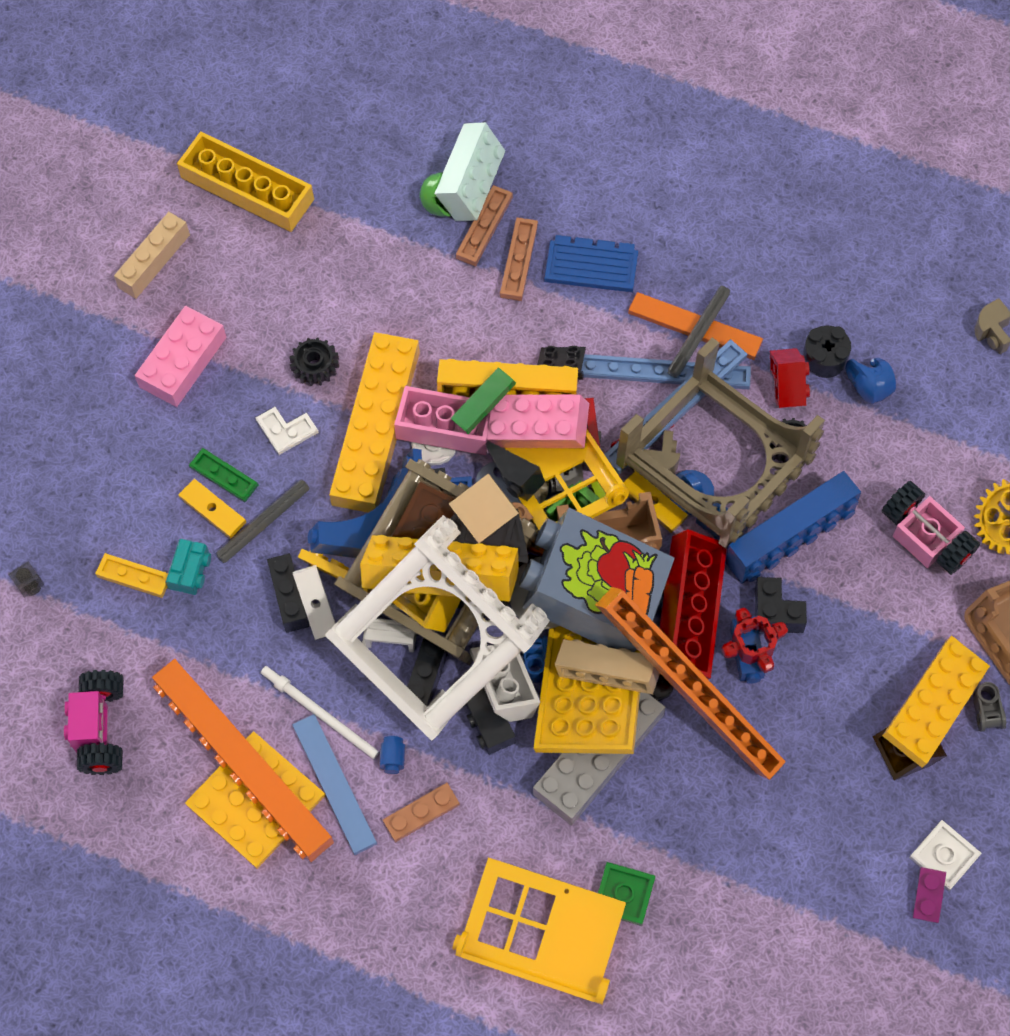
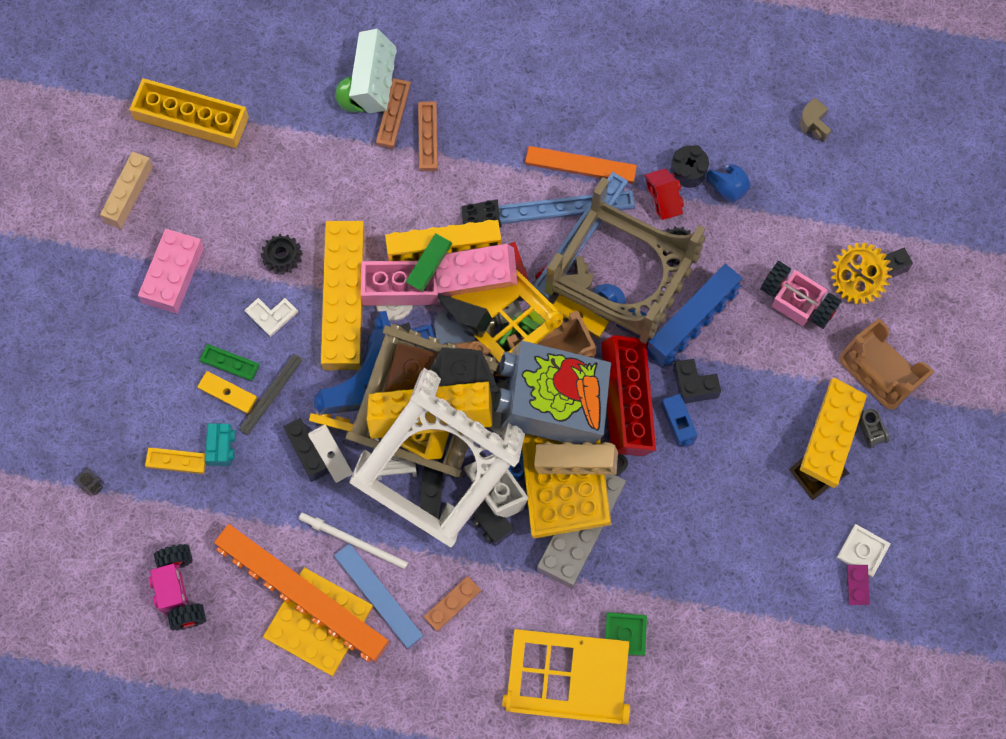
camera: 15 degrees left, 5 degrees up
blue brick [380,736,405,774] -> none
tan tile [449,474,519,543] -> none
blue hinge [544,235,638,293] -> none
orange brick [595,587,786,780] -> none
dark grey axle [668,286,730,378] -> none
red piece [721,608,788,673] -> none

